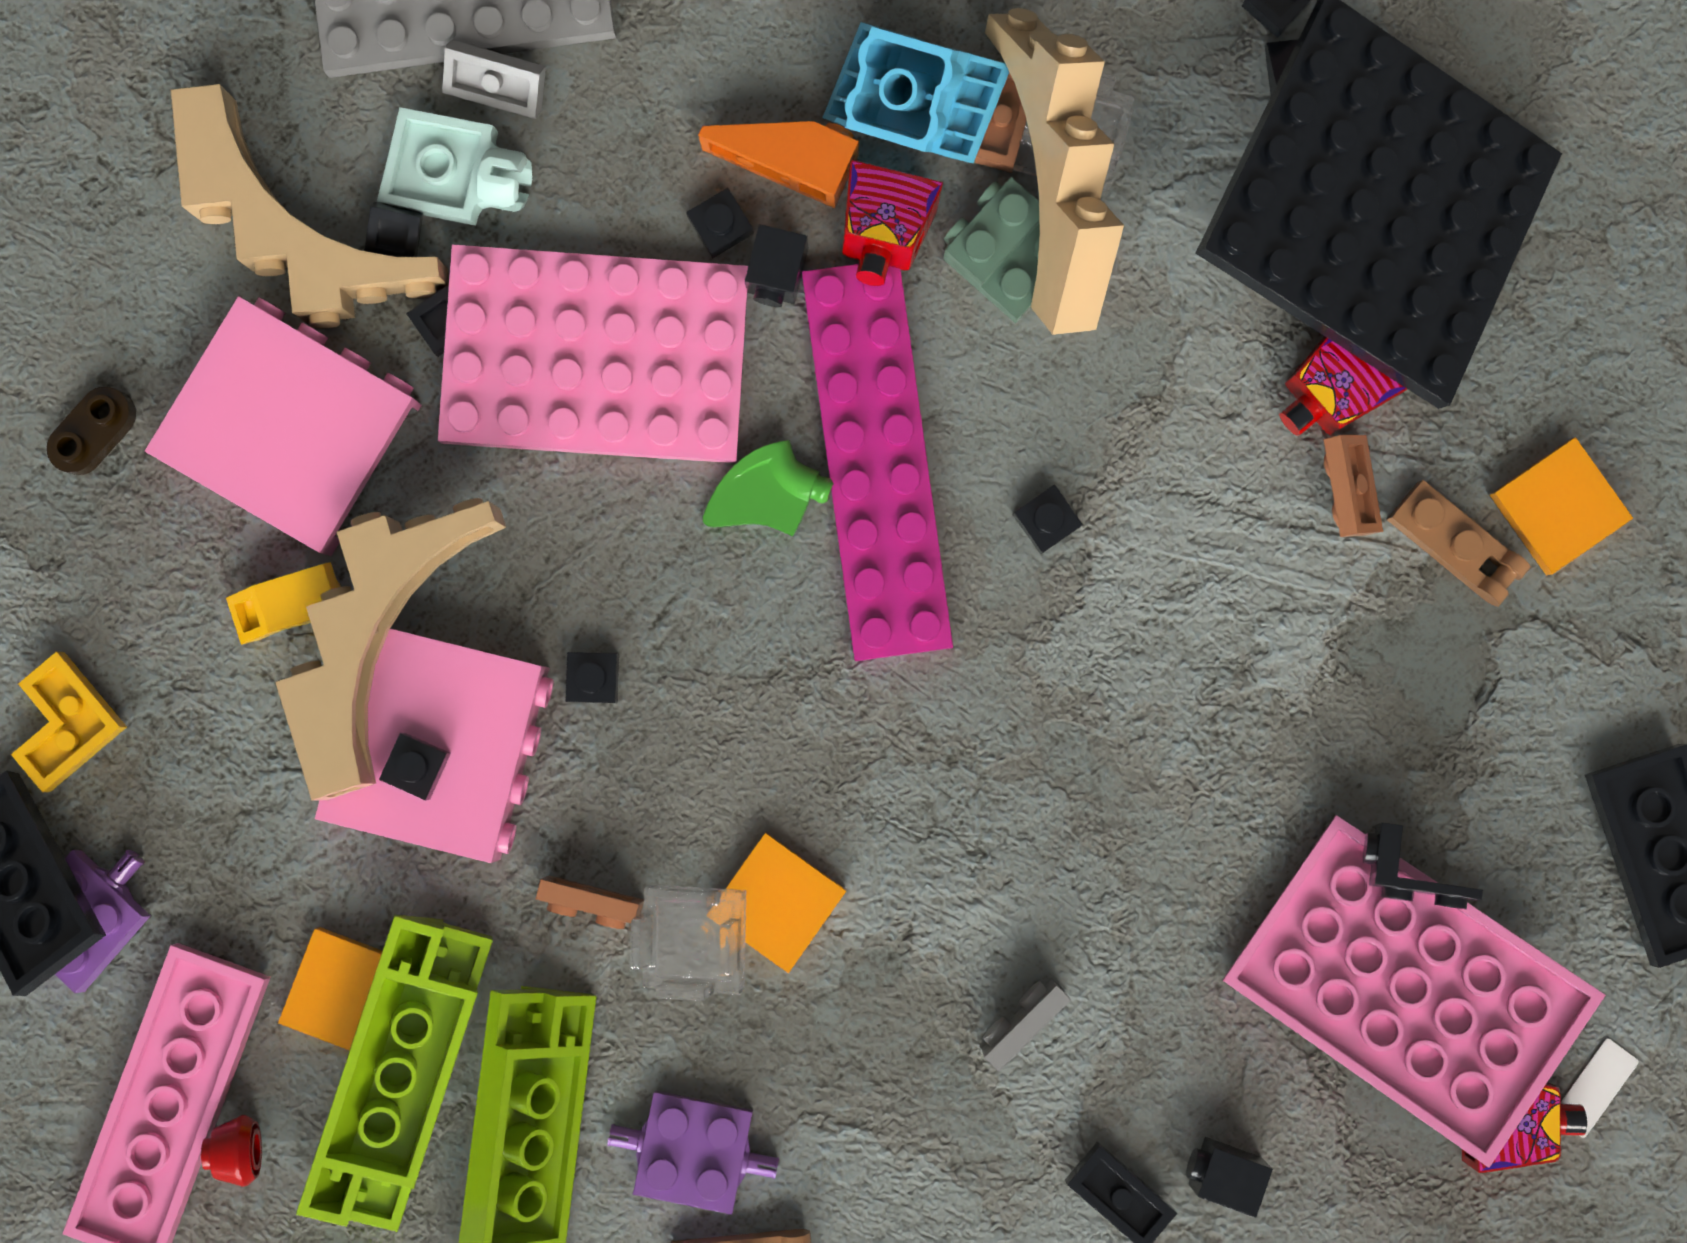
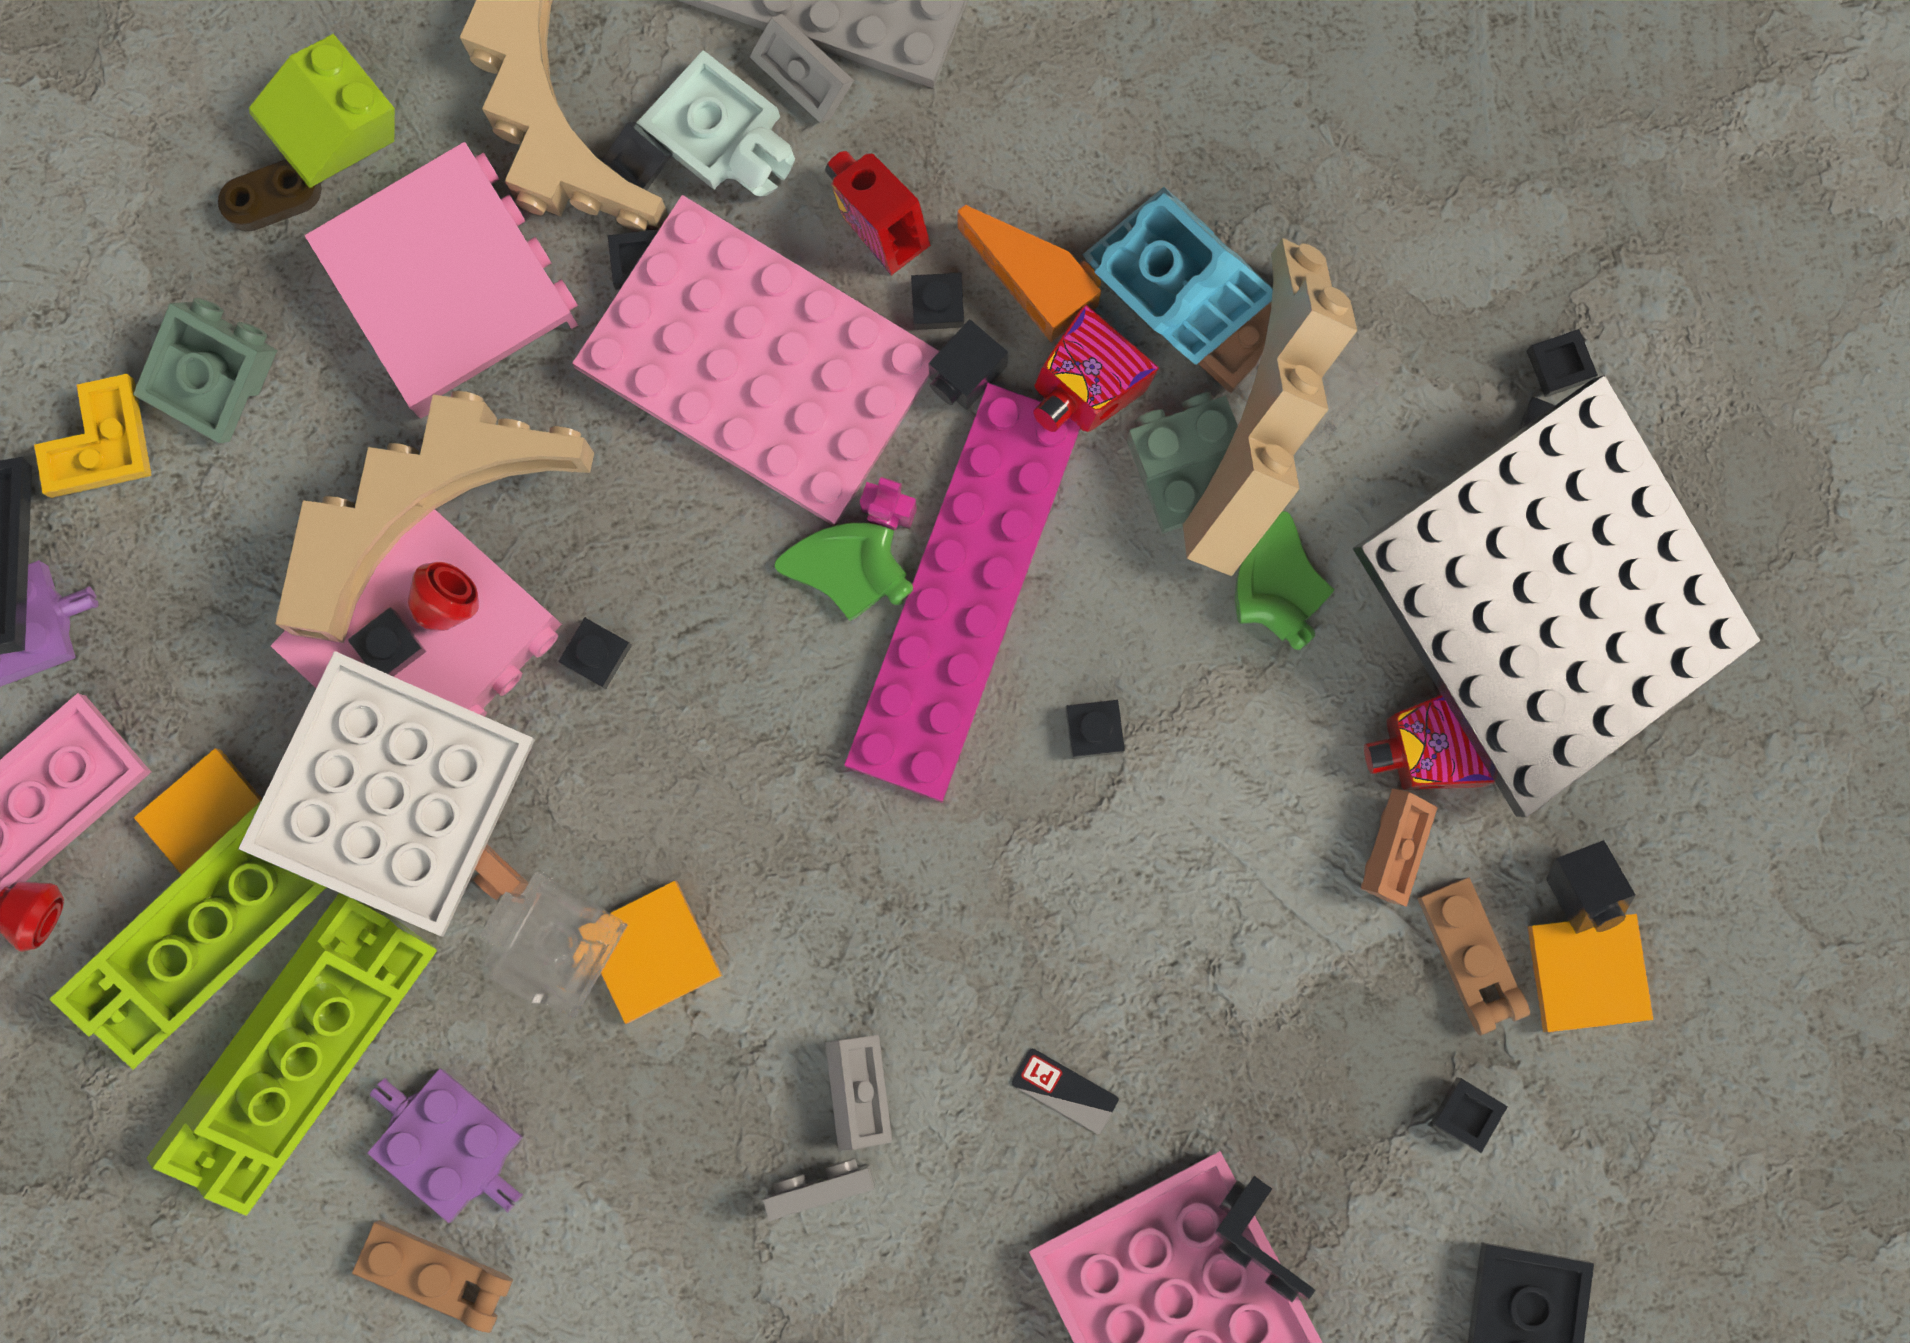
camera: 25 degrees right, 5 degrees down
yellow slope [226,562,341,645] -> none
none -> sand green plate [133,298,278,443]
none -> white plate [239,651,535,937]
none -> lime slope [249,33,395,188]
none -> red cone [408,562,479,631]
none -> red torso [825,151,931,276]
none -> light grey plate [825,1035,892,1151]
none -> dark pink plate [860,477,917,530]
none -> sticker [1012,1048,1119,1134]
none -> bright green arm [1235,511,1335,650]
none -> black plate [1430,1077,1508,1153]
none -> black brick [1546,840,1636,934]

